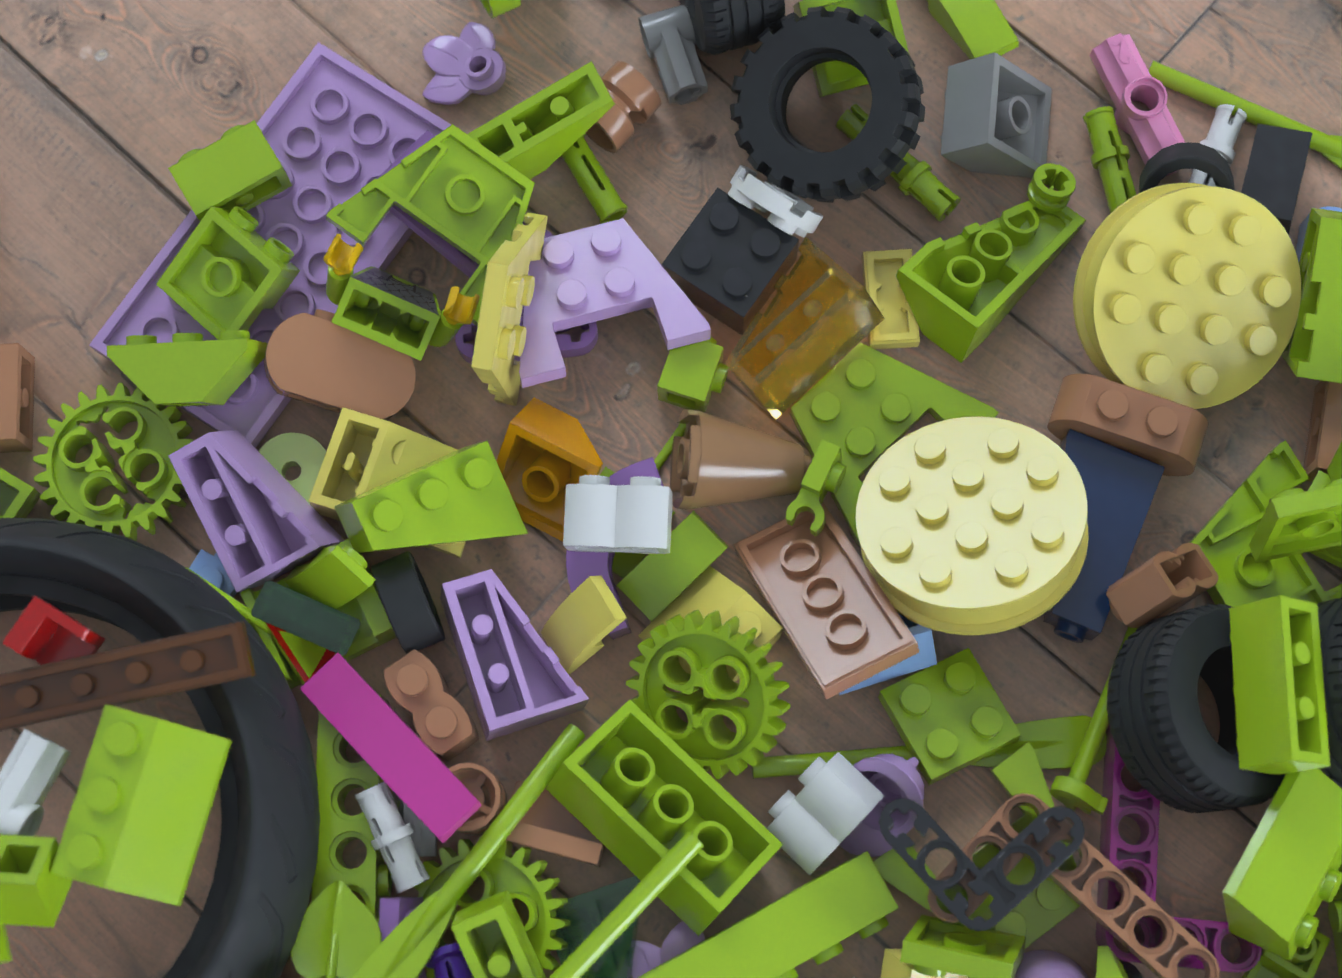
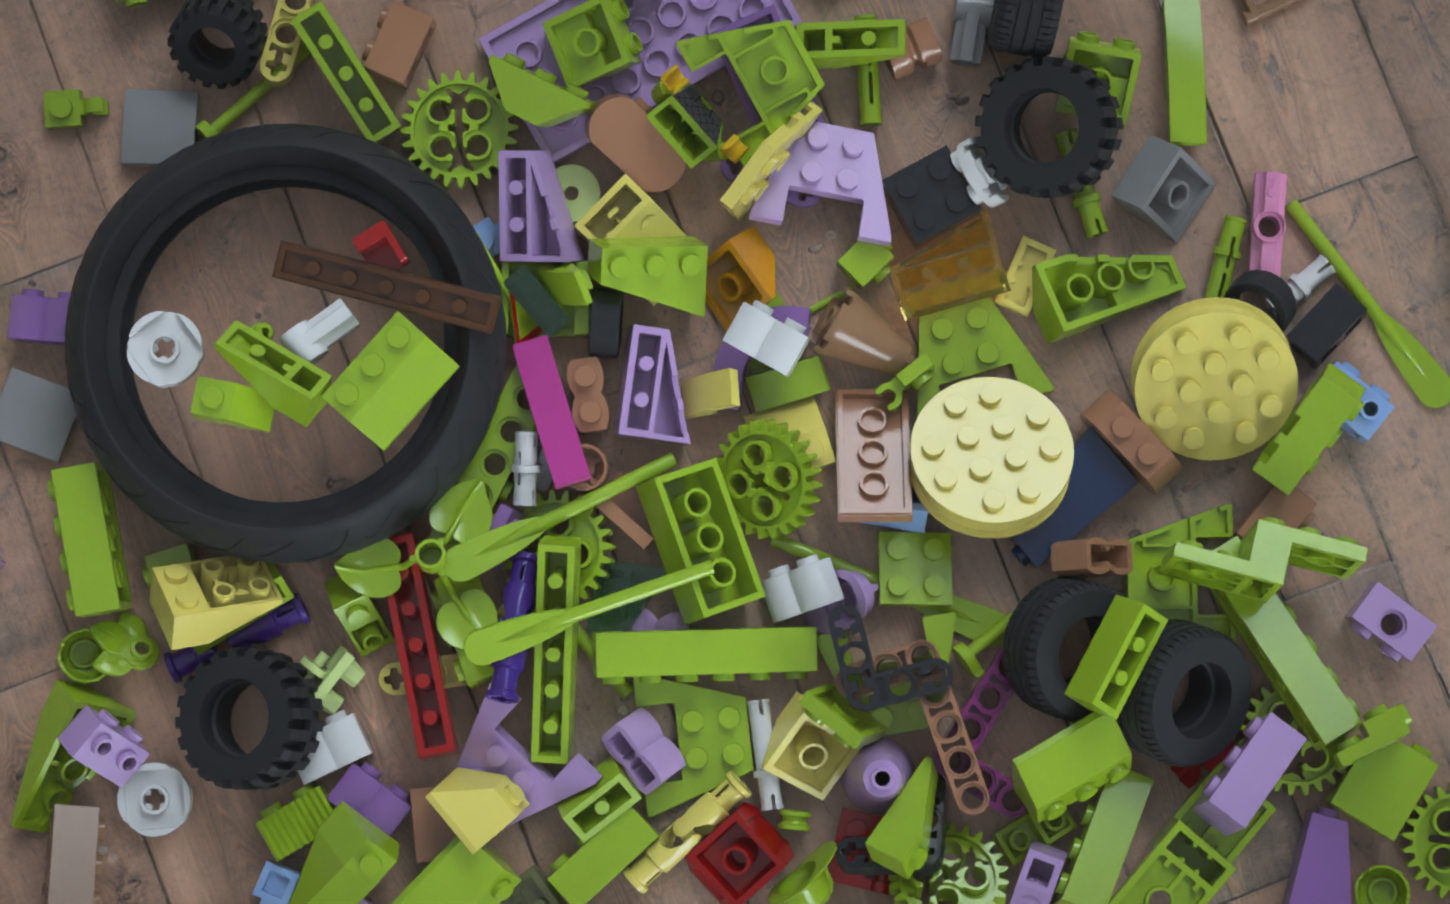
camera: 25 degrees right, 10 degrees up
lime bush [1027,163,1076,212] -> none

